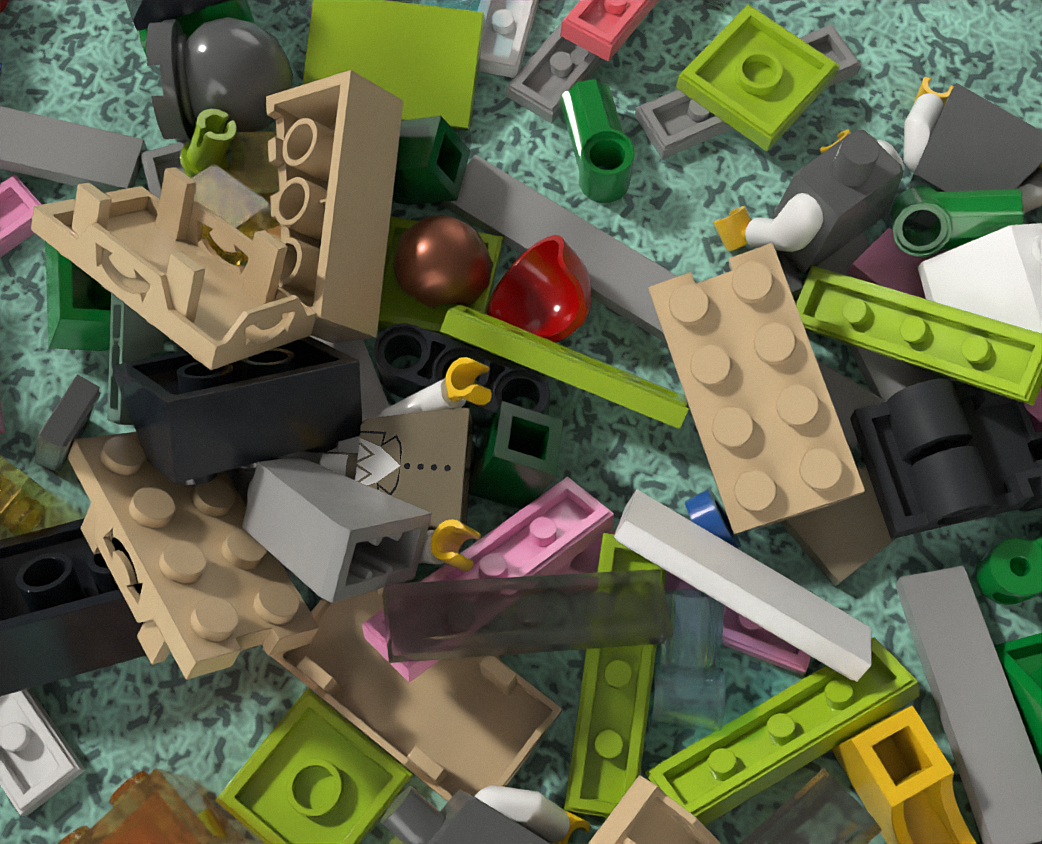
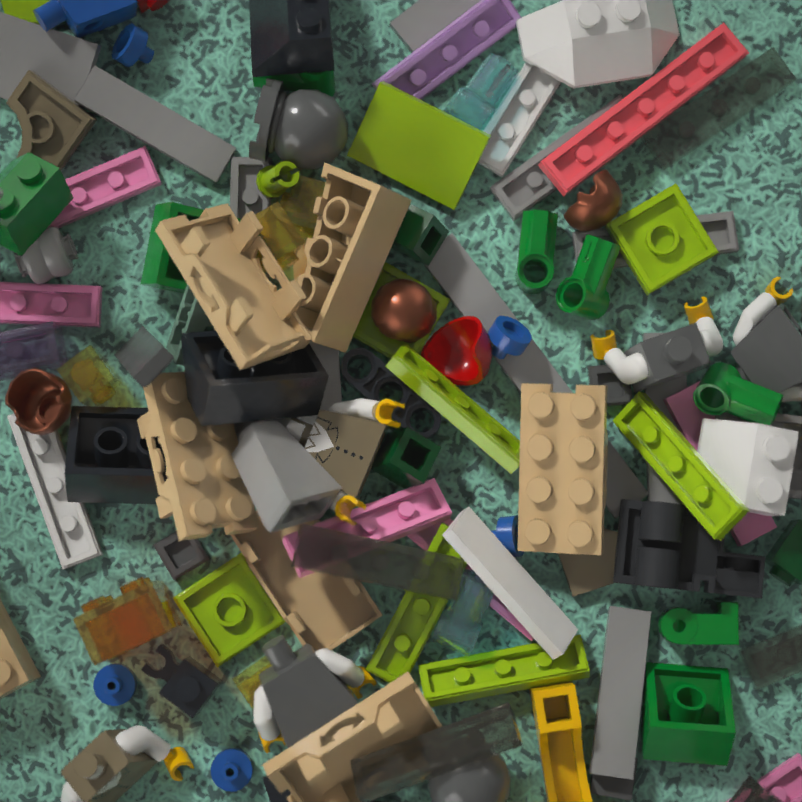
camera: 20 degrees right, 15 degrees up
none -> dark grey tile [153,531,210,580]
none -> blue tile [488,316,532,359]
none -> green piece [556,234,621,320]
none -> copper hair [564,169,623,231]

